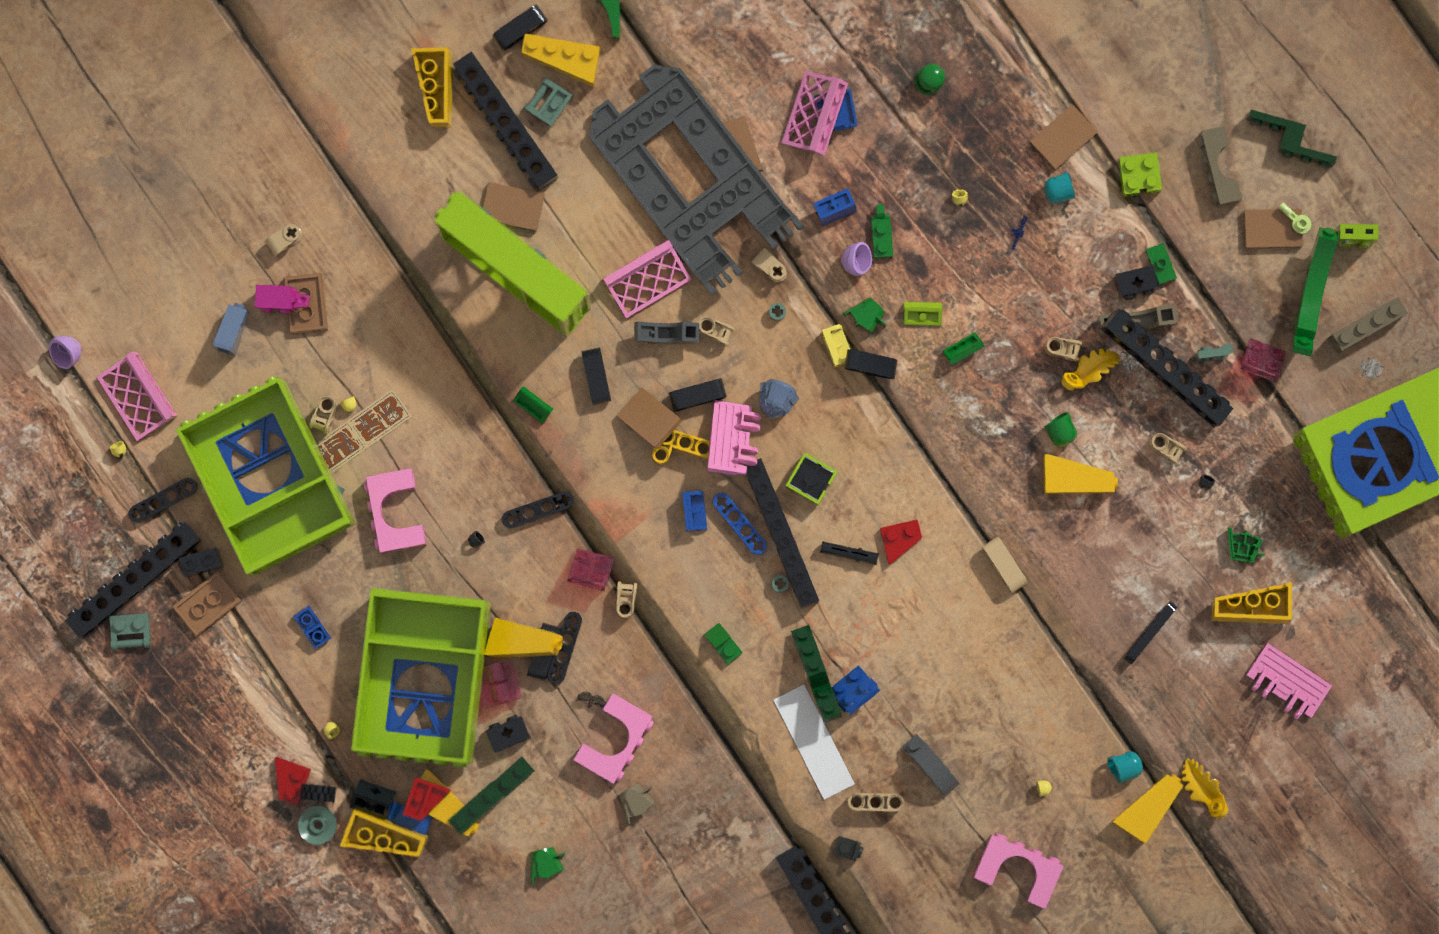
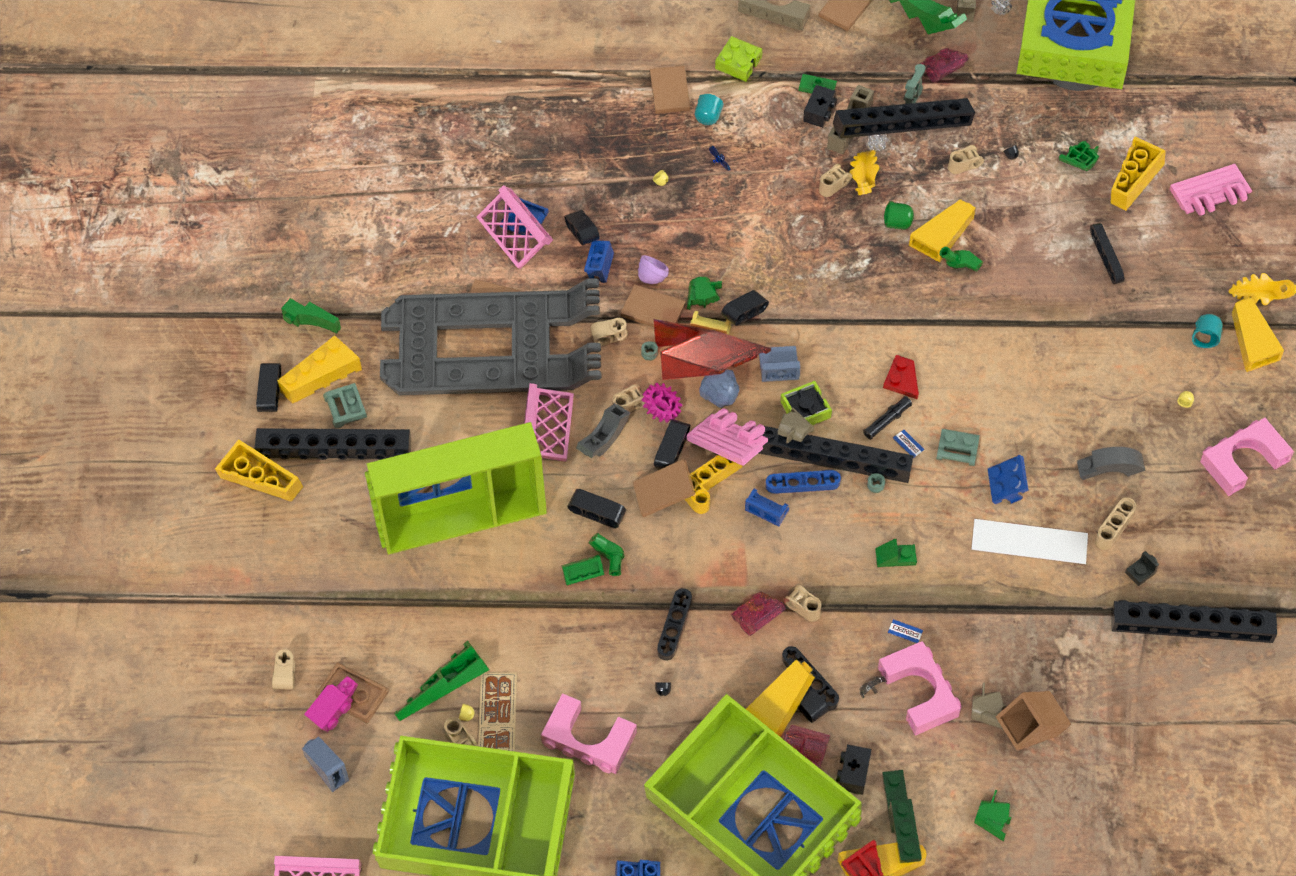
camera: 50 degrees left, 25 degrees down
dark green bracket [791,625,842,723] -> none
green hinge [871,204,893,258] -> none
lime slope [903,302,943,326] -> none
green helmet [914,64,945,96] -> none
green plate [942,332,985,365] -> none
tan beam [982,537,1028,593] -> none
none -> green wedge [394,640,490,721]
none -> black beam [564,209,600,246]
none -> green arm [588,533,625,576]
none -> medium nougat tile [621,284,686,333]
none -> dark pink gear [641,383,682,423]
none -> clear red windscreen [653,319,771,380]
none -> sand blue bracket [759,346,800,382]
none -> dark tan piece [778,407,814,443]
none -> sticker [888,619,923,643]
none -> sticker [893,430,925,458]
none -> sand green plate [936,429,980,466]
none -> green arm [939,246,983,272]
none -> medium nougat slope [995,691,1072,750]

